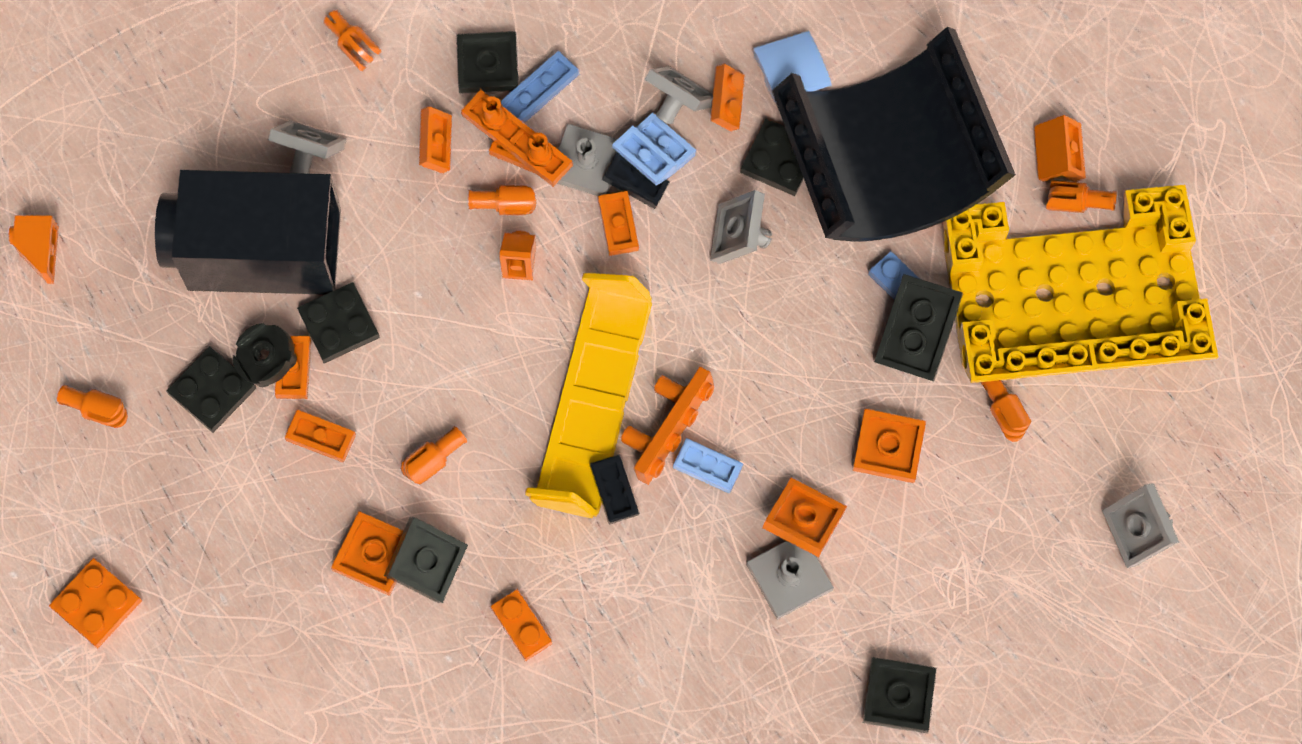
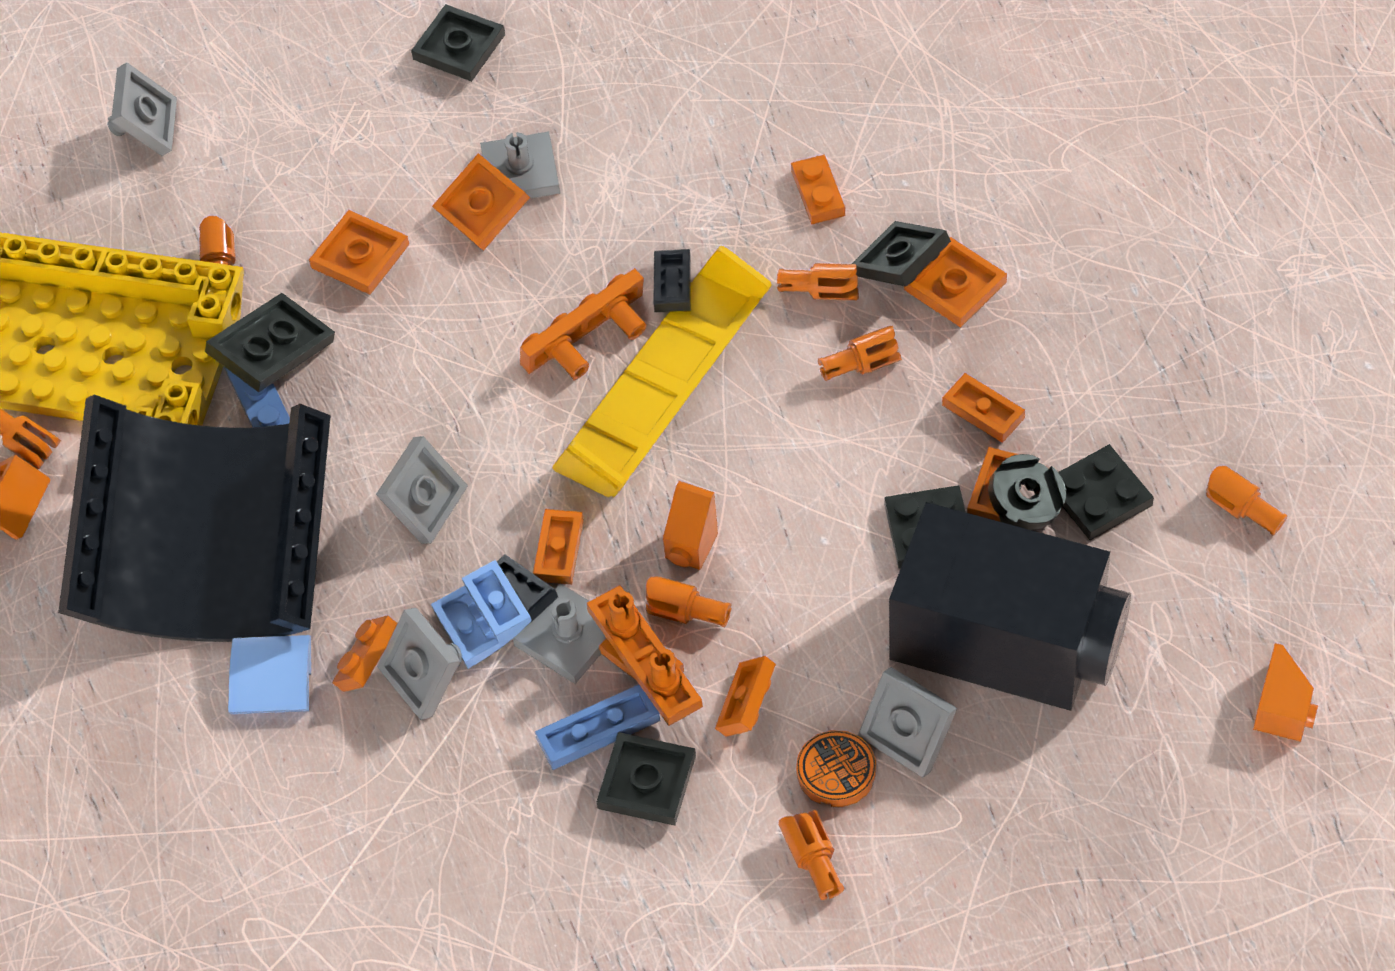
camera: 155 degrees left, 15 degrees down
orange plate [49,558,142,649] -> none
light blue plate [673,438,743,494] -> none
pearl dark grey plate [740,119,804,196] -> none
none -> orange arm [777,263,859,301]
none -> orange tile [796,730,876,807]

